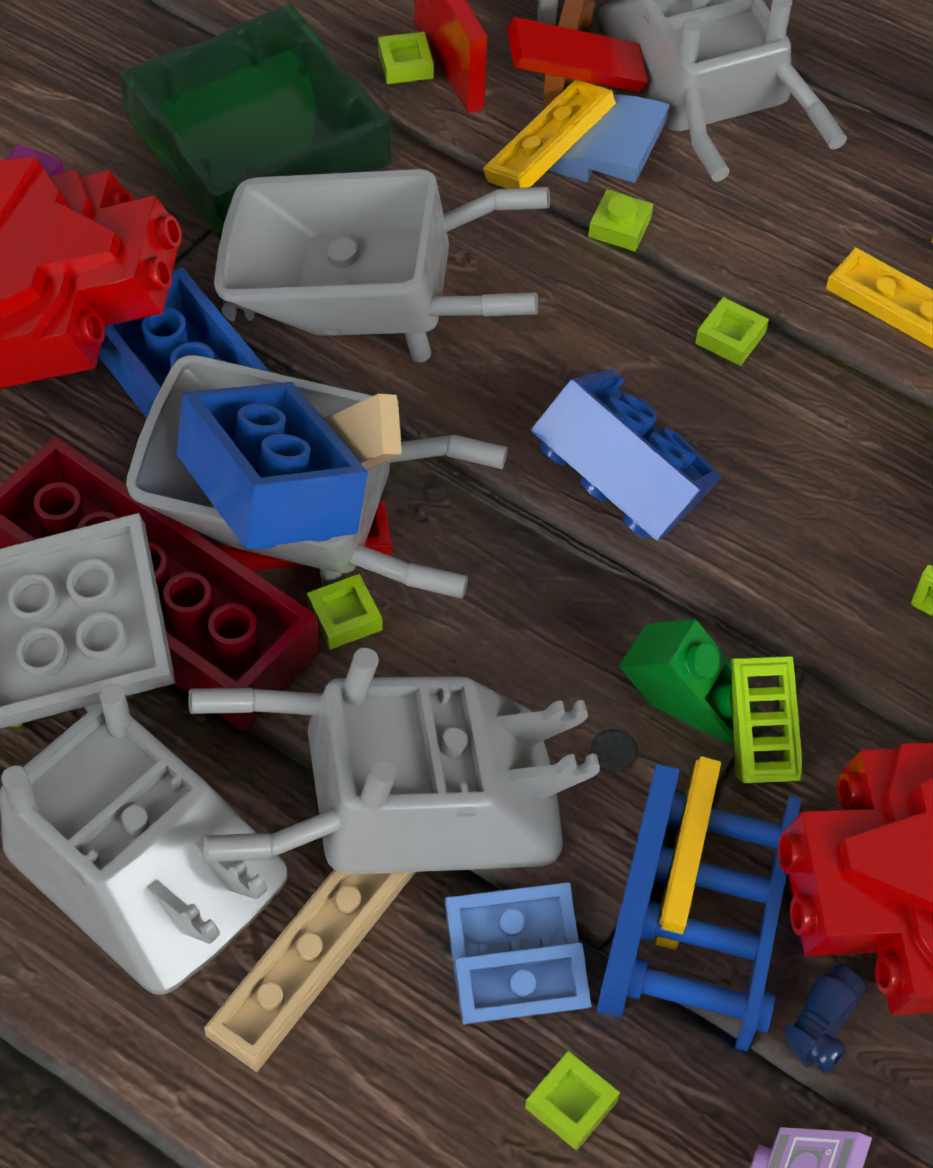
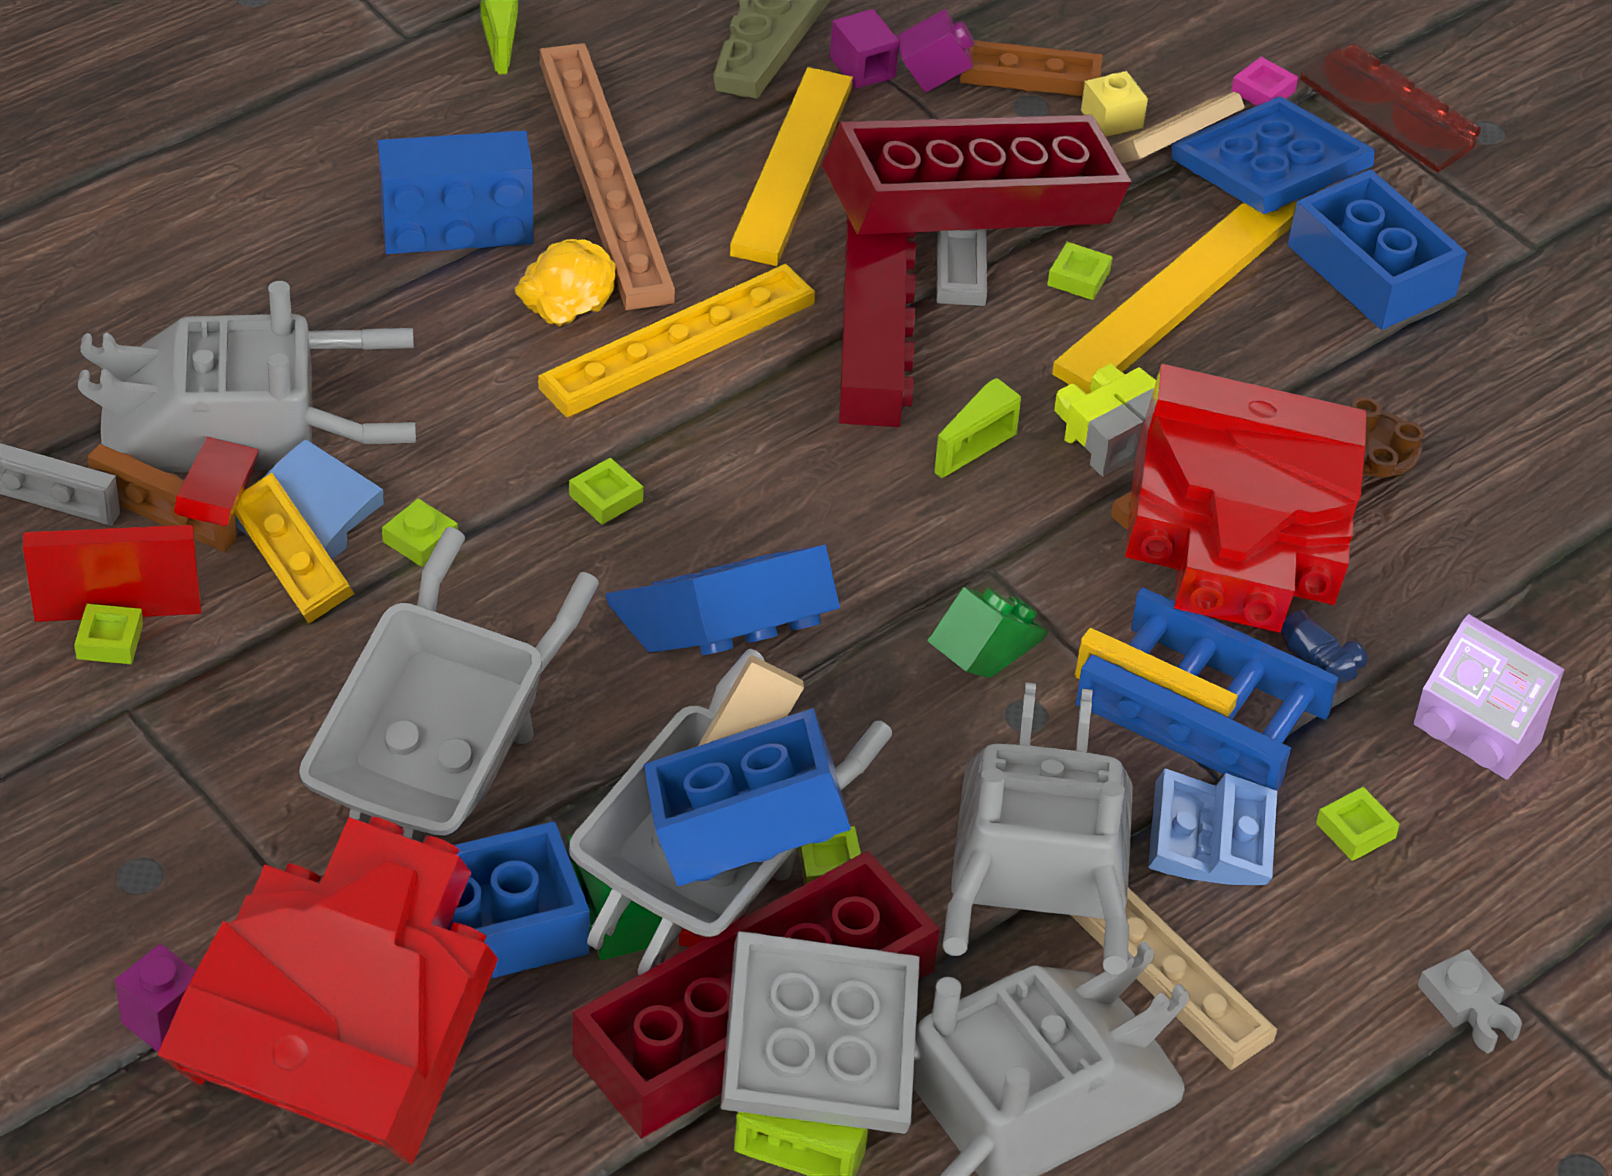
camera: 75 degrees left, 10 degrees down
clear green tile [119,4,391,239] -> none
lime slope [731,655,803,783] -> none

